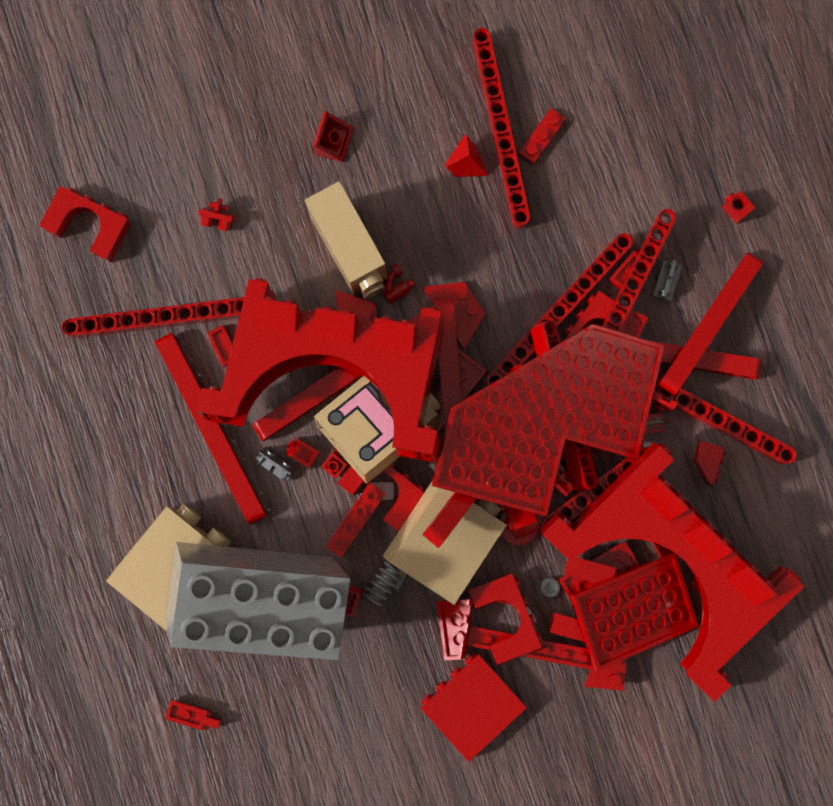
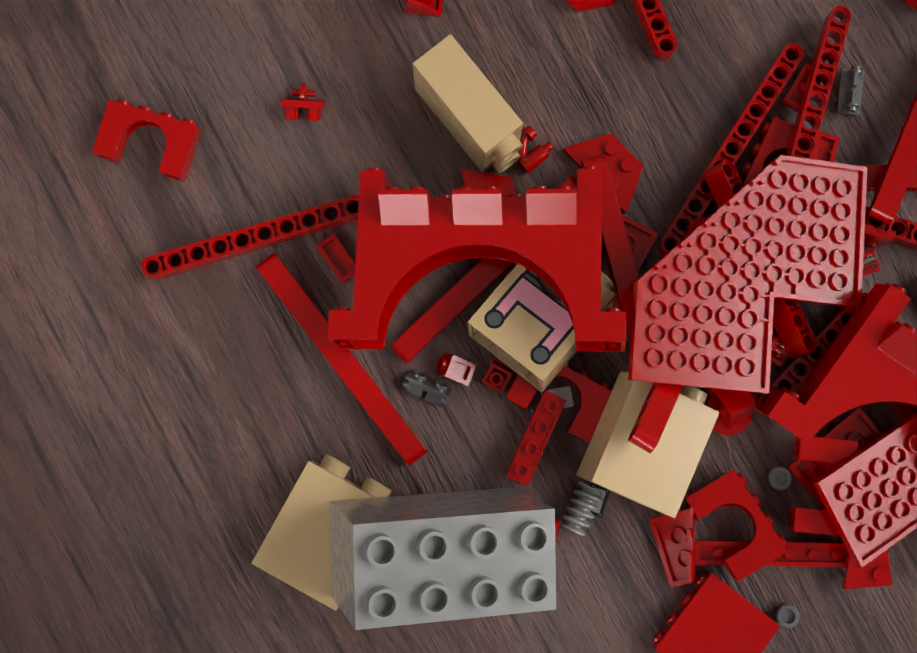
camera: 15 degrees left, 0 degrees up
none -> flat silver tile [774,603,800,628]

